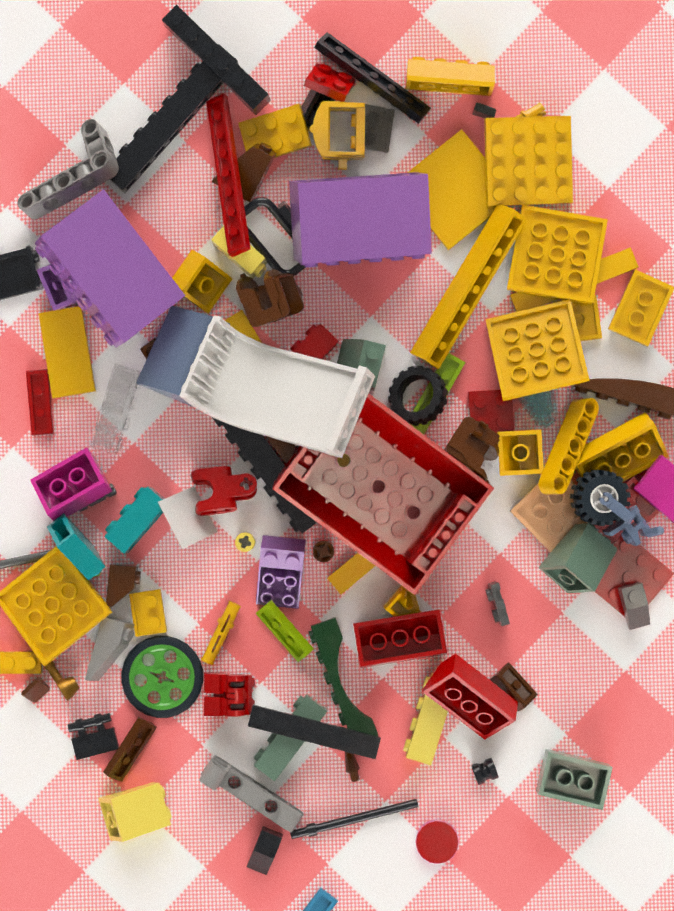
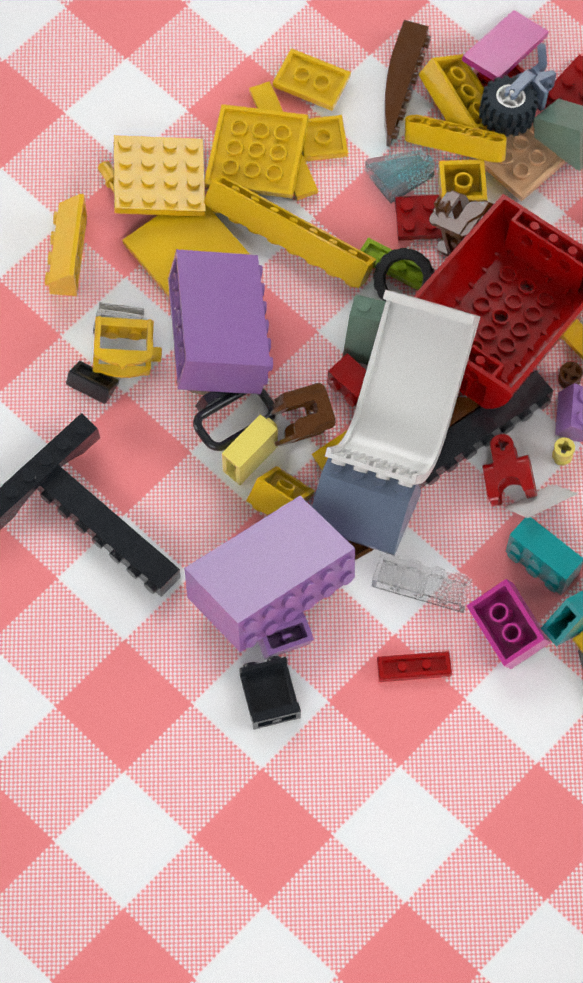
camera: 90 degrees left, 20 degrees down
light grey beam [17,119,119,220] -> none
yellow tile [38,306,96,399] -> none
red tile [206,93,251,257] -> none
reddish brown slope [212,143,277,202] -> none
yellow plate [238,104,312,158] -> none
red plate [303,63,356,102] -> none
black plate [314,32,431,124] -> none
pearl dark grey tile [472,102,496,118] -> none
yellow plate [485,299,590,401] -> none

